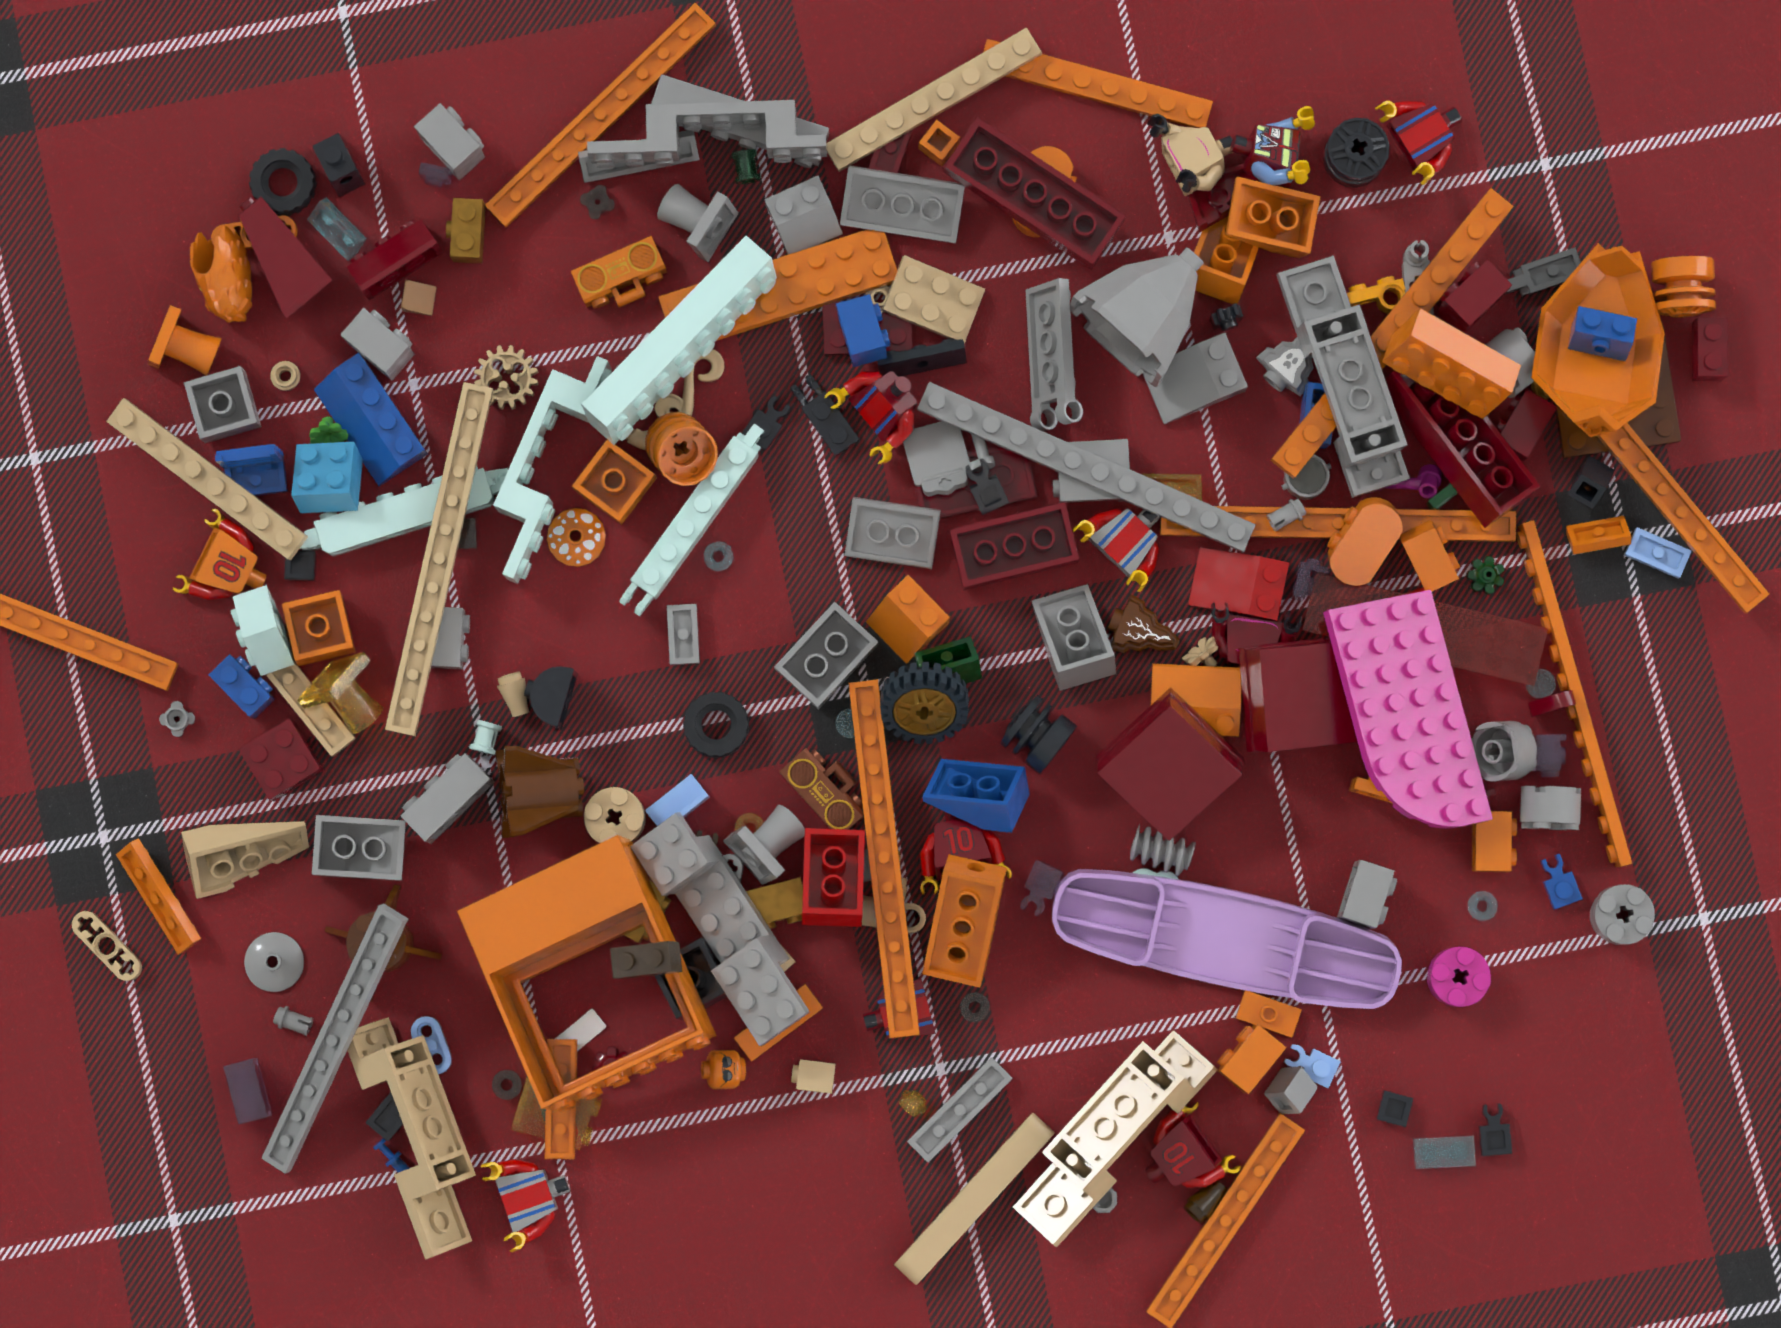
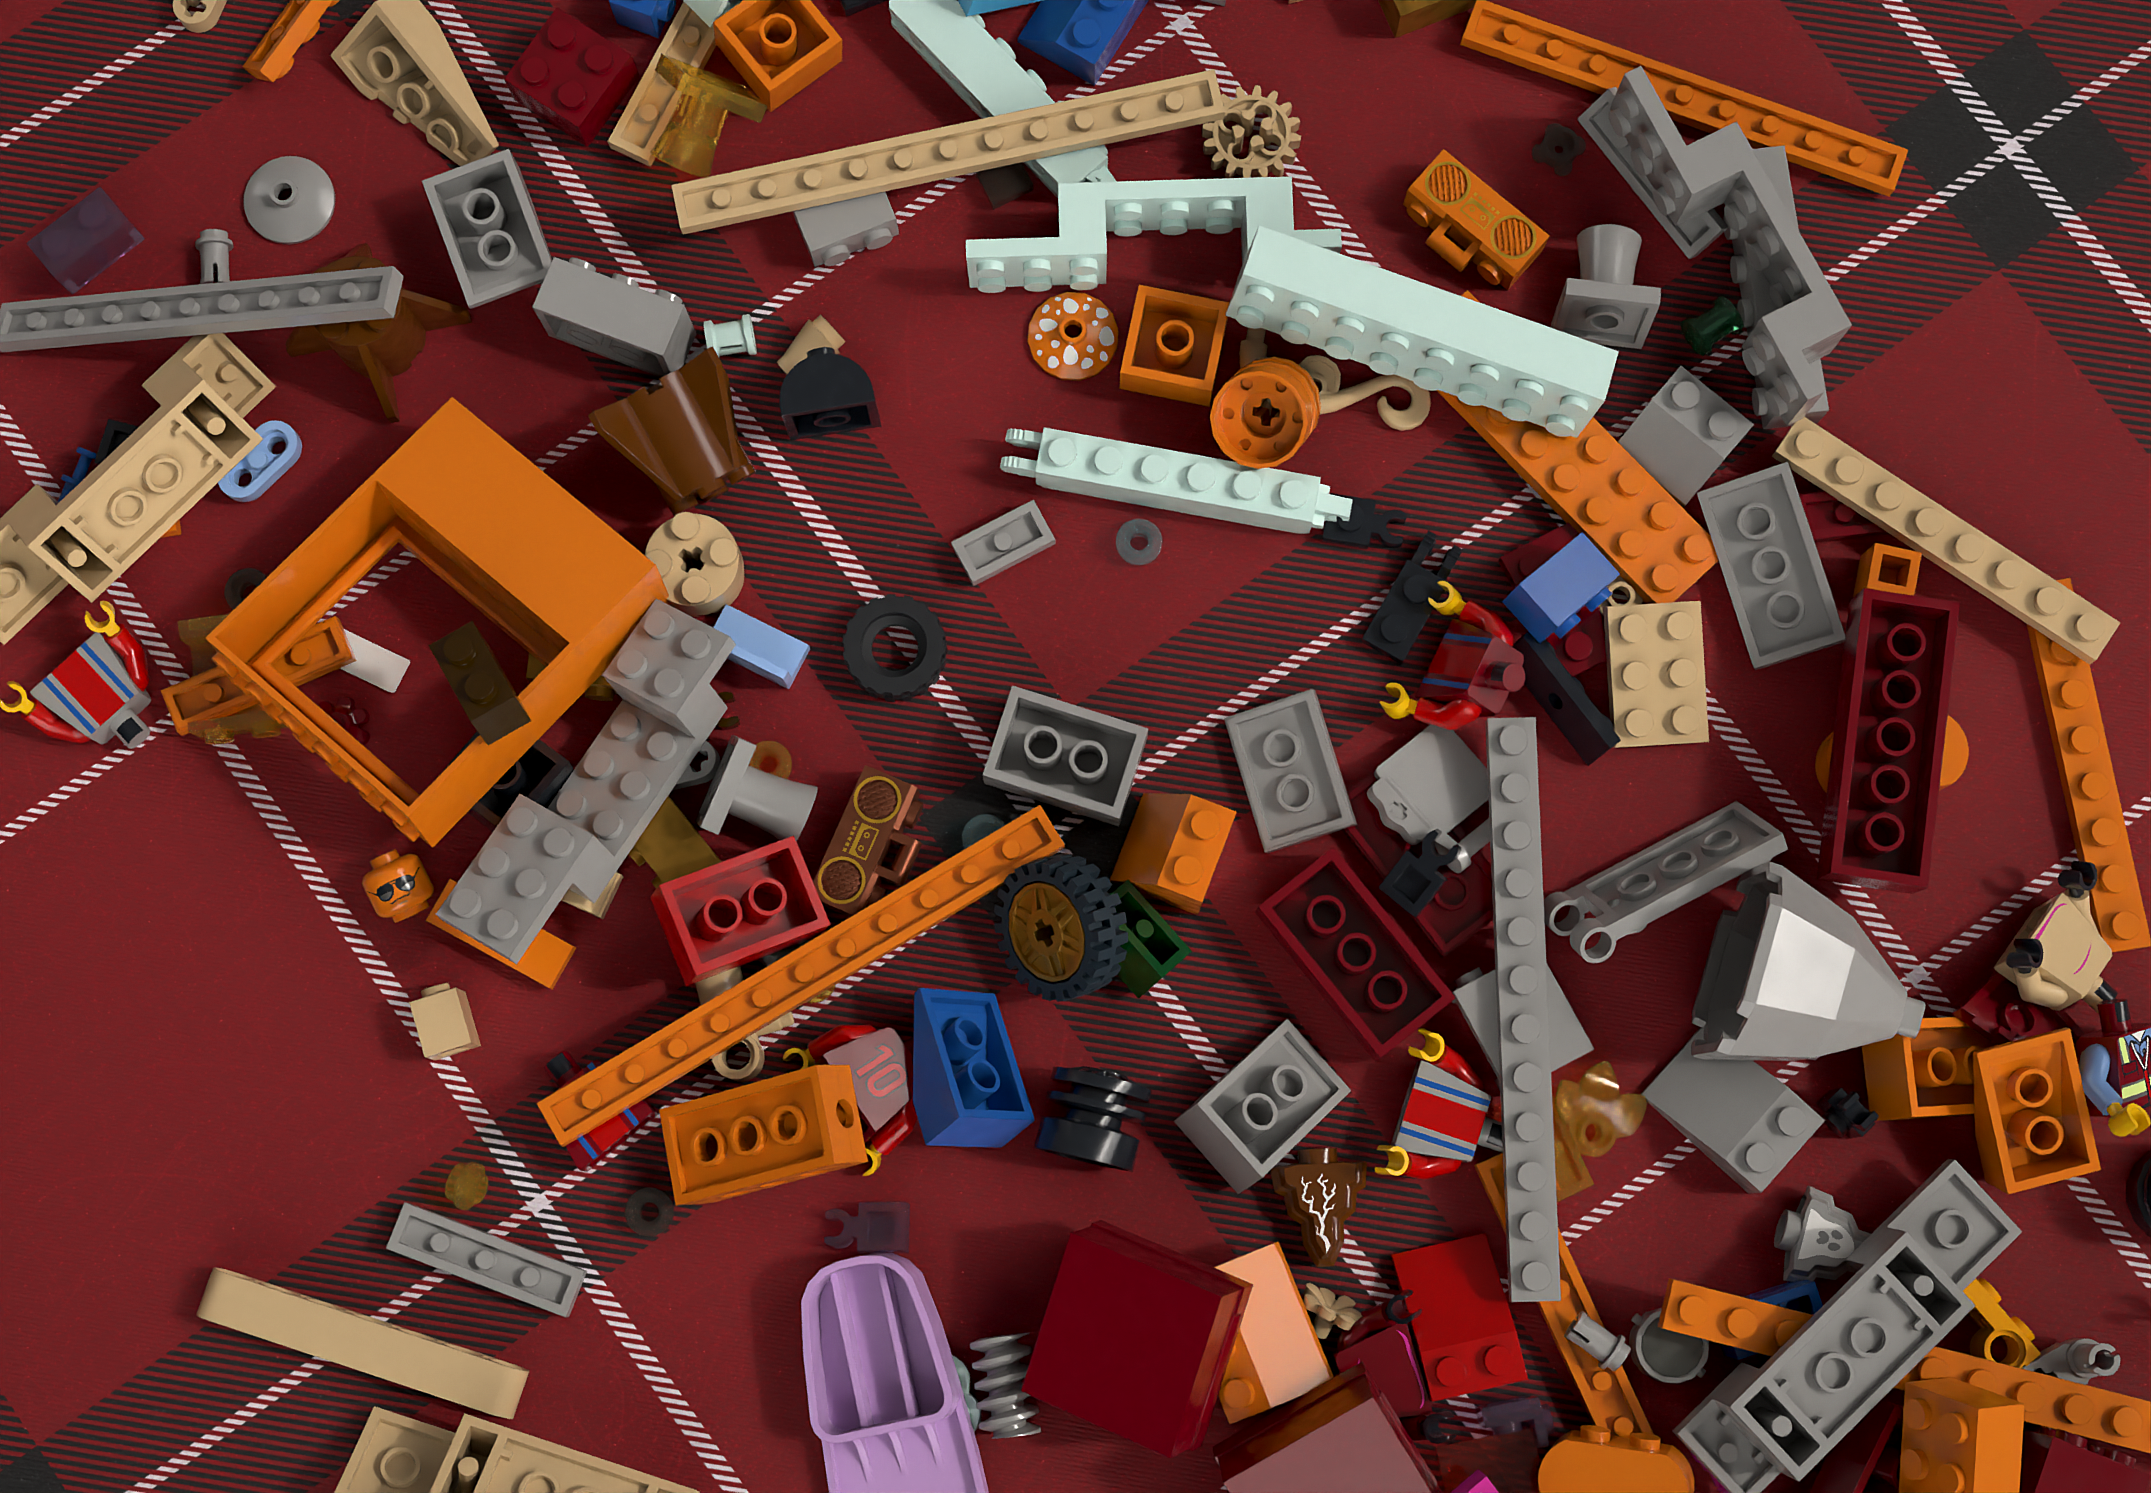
camera: 65 degrees right, 5 degrees down
none -> clear yellow plate [1555,1061,1647,1157]

